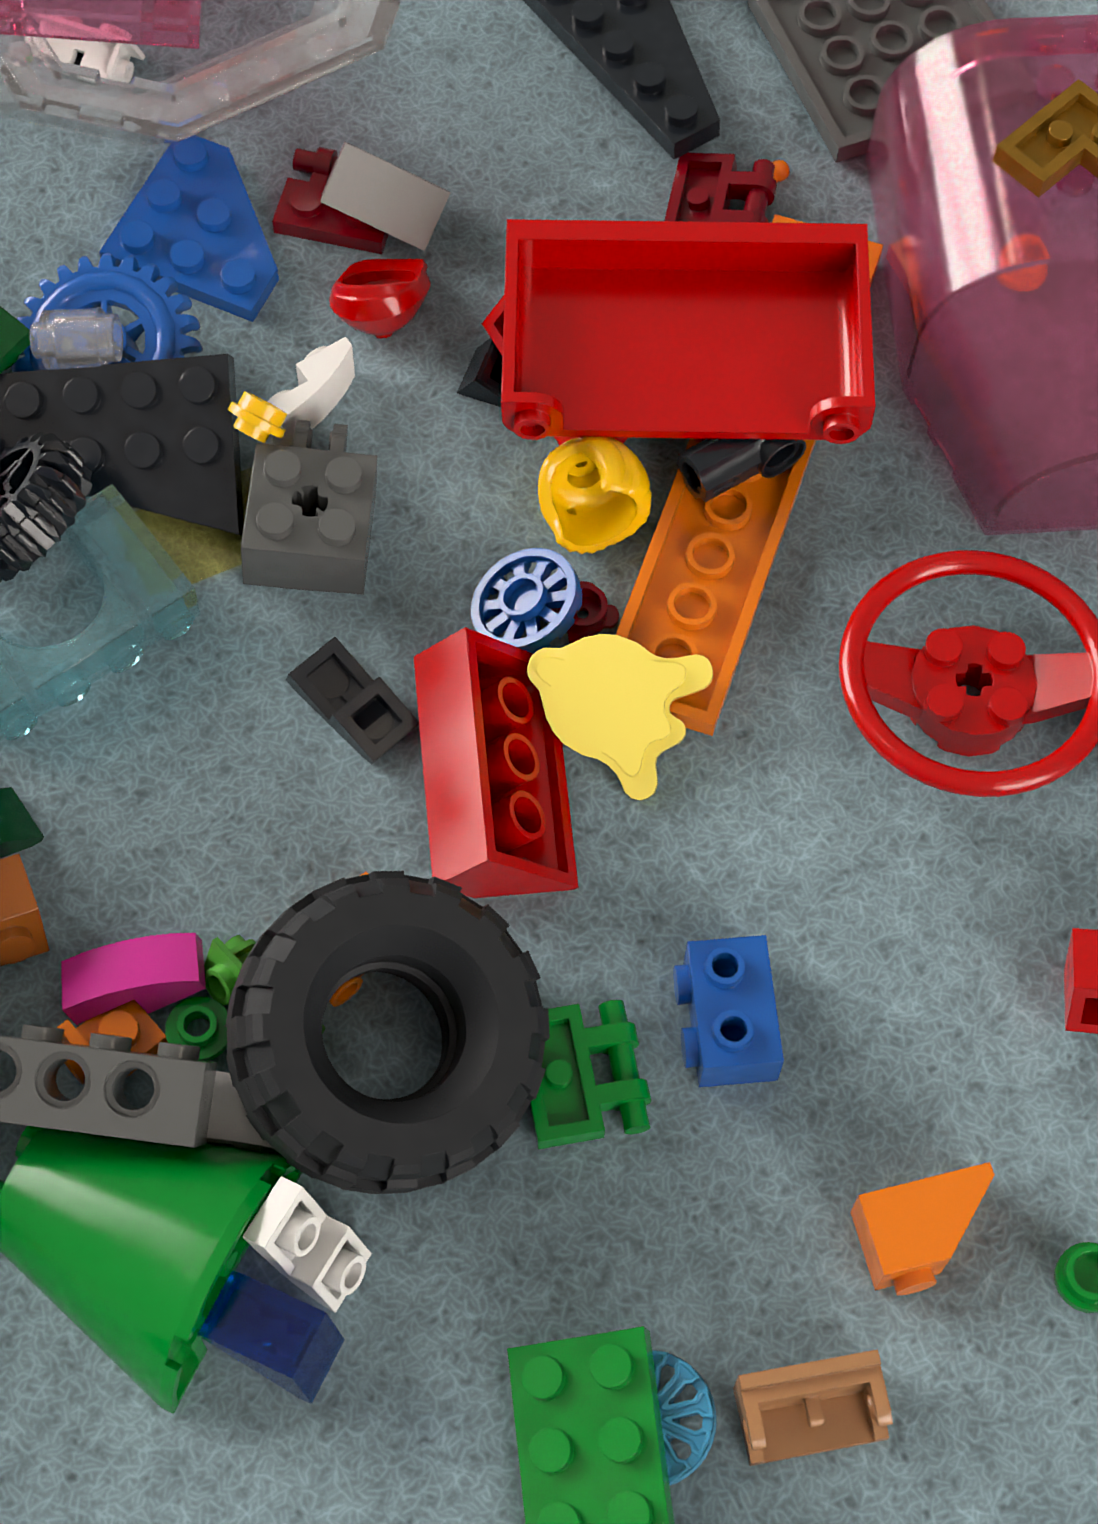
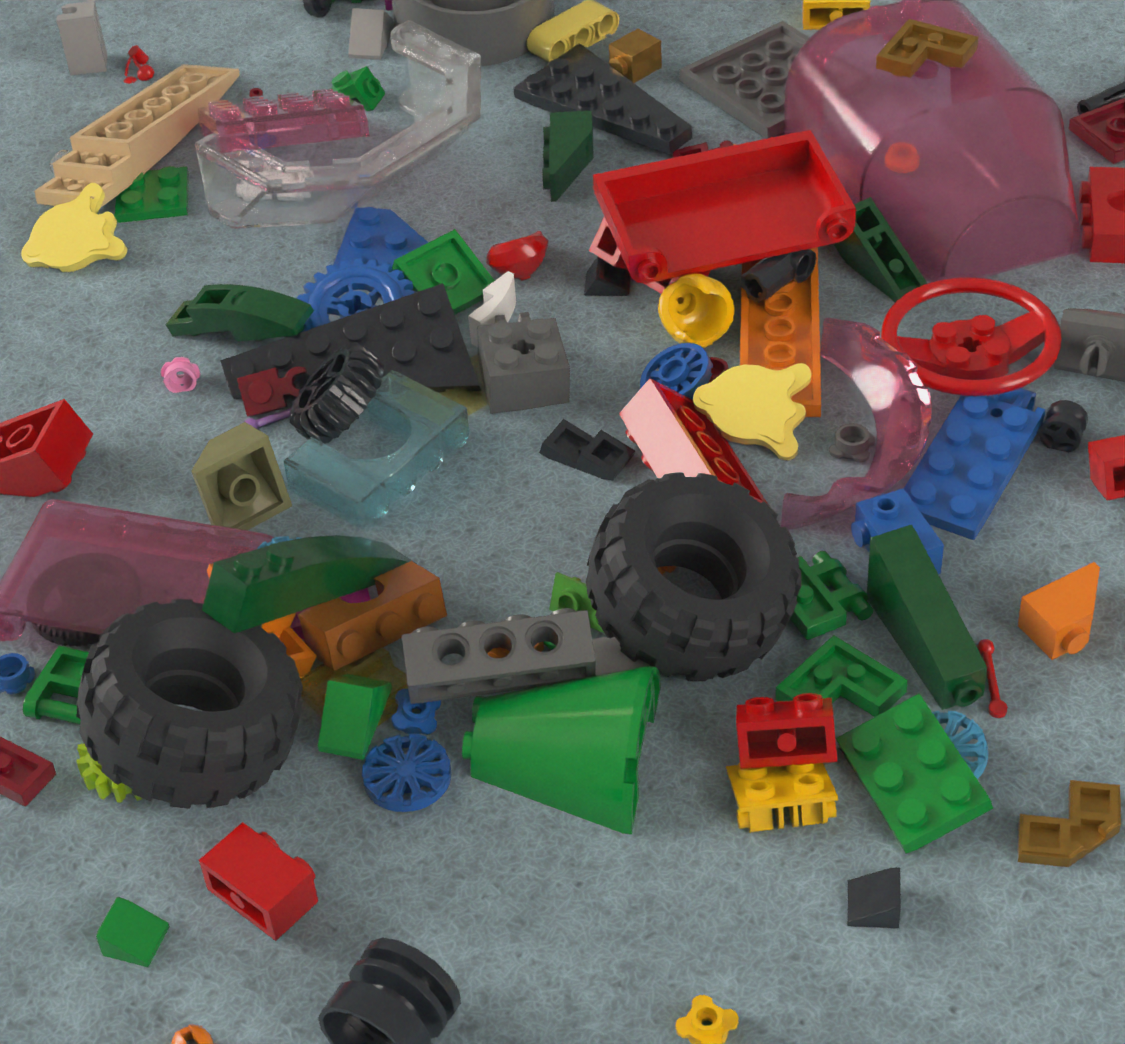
camera: 10 degrees left, 20 degrees down
clear brick [30,308,123,370] -> none
dark pink slope [61,933,206,1025] -> none
clear blue slope [198,1271,345,1404] -> none
yellow plate [228,391,287,443] -> none
white slope [242,1176,372,1313] -> none
dark red plate [272,147,405,255] -> none
light grey hinge [320,141,450,251] -> none
medium nougat hinge [733,1349,893,1466] -> none
none -> green plate [392,229,495,315]
none -> dark green slope [542,111,594,202]
none -> yellow hinge [726,762,838,833]
none -> red brick [736,693,838,769]
none -> green plate [775,635,908,717]
none -> clear pink windscreen [781,318,932,530]
none -> dark grey plate [829,423,875,462]
none -> dark green slope [834,197,927,302]
none -> dark green slope [867,525,987,710]
none -> blue hinge [904,388,1045,540]
none -> red hinge [977,639,1008,718]
none -> black wheel [1039,400,1088,453]

